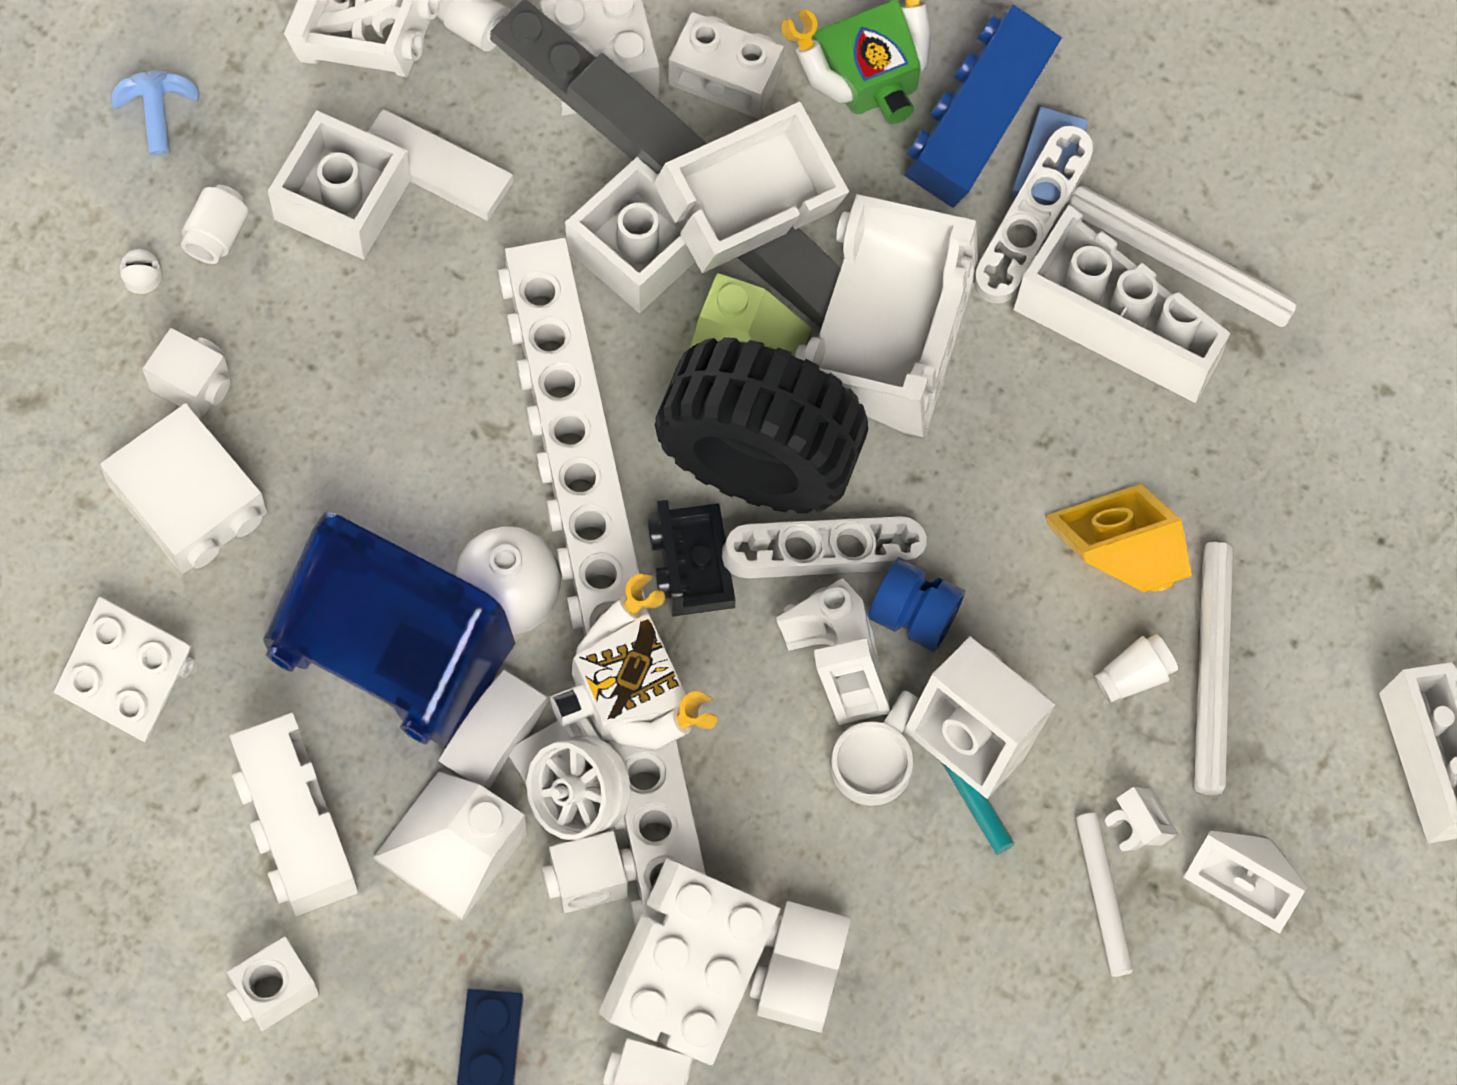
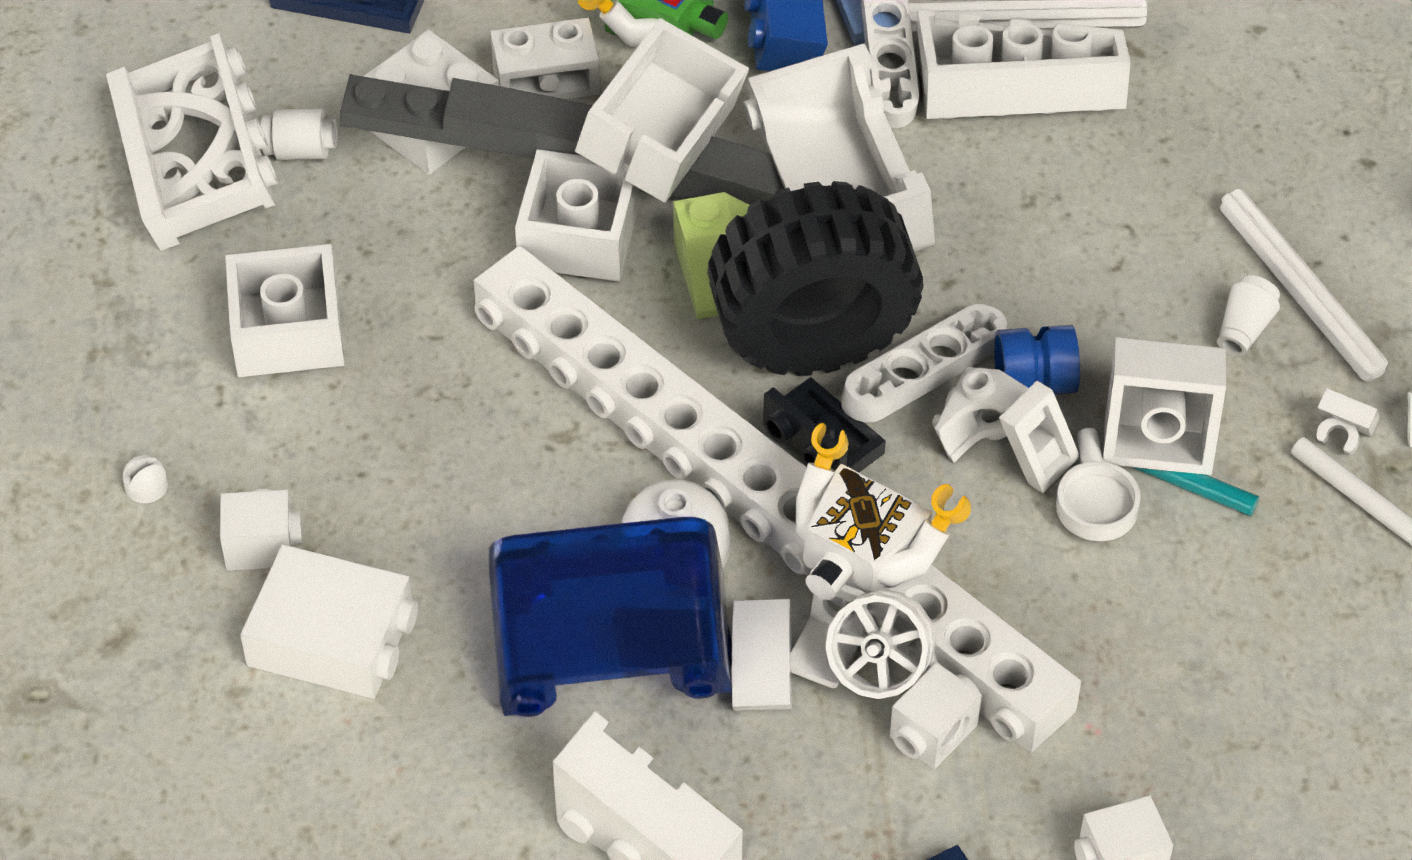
camera: 30 degrees left, 15 degrees down
white hinge [54,597,195,742] -> none
light blue plant [111,71,199,155] -> none
white brick [181,185,249,264] -> none
white tile [368,109,514,221] -> none
white slope [374,771,527,921] -> none
white piece [599,858,781,1066] -> none
white brick [750,901,852,1033] -> none
yellow slope [1045,484,1192,592] -> none

